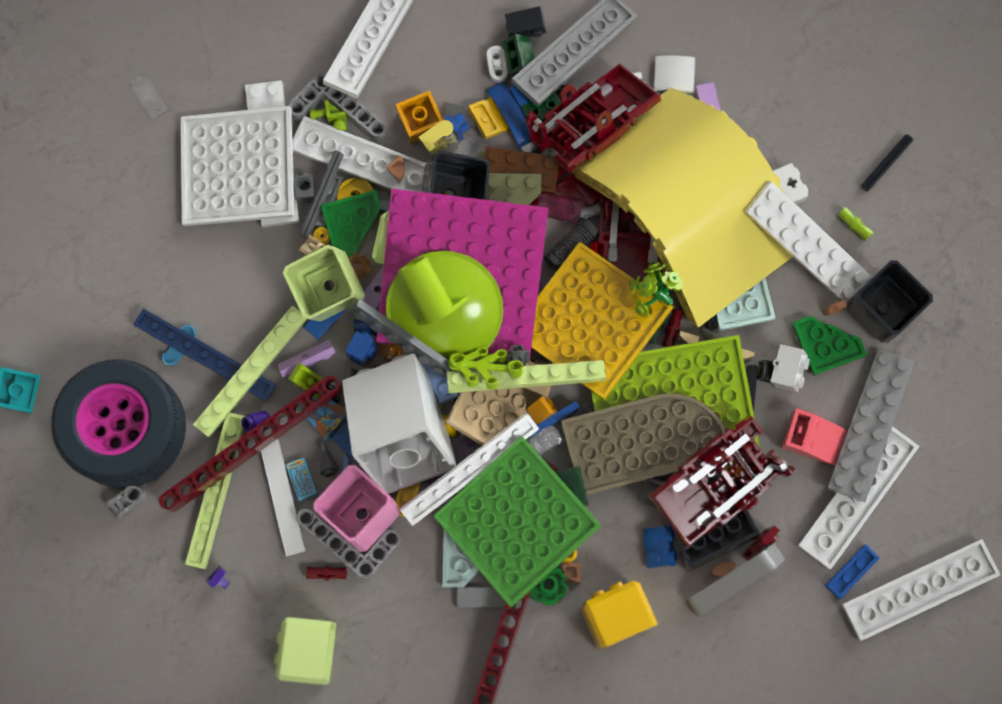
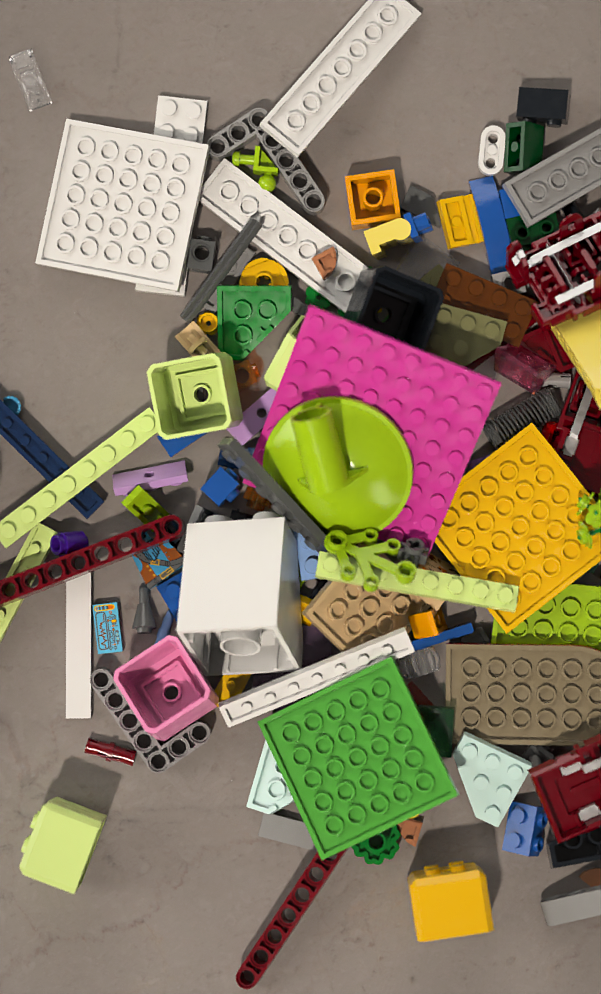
camera: 20 degrees right, 10 degrees up
none -> light aqua plate [453,731,532,827]

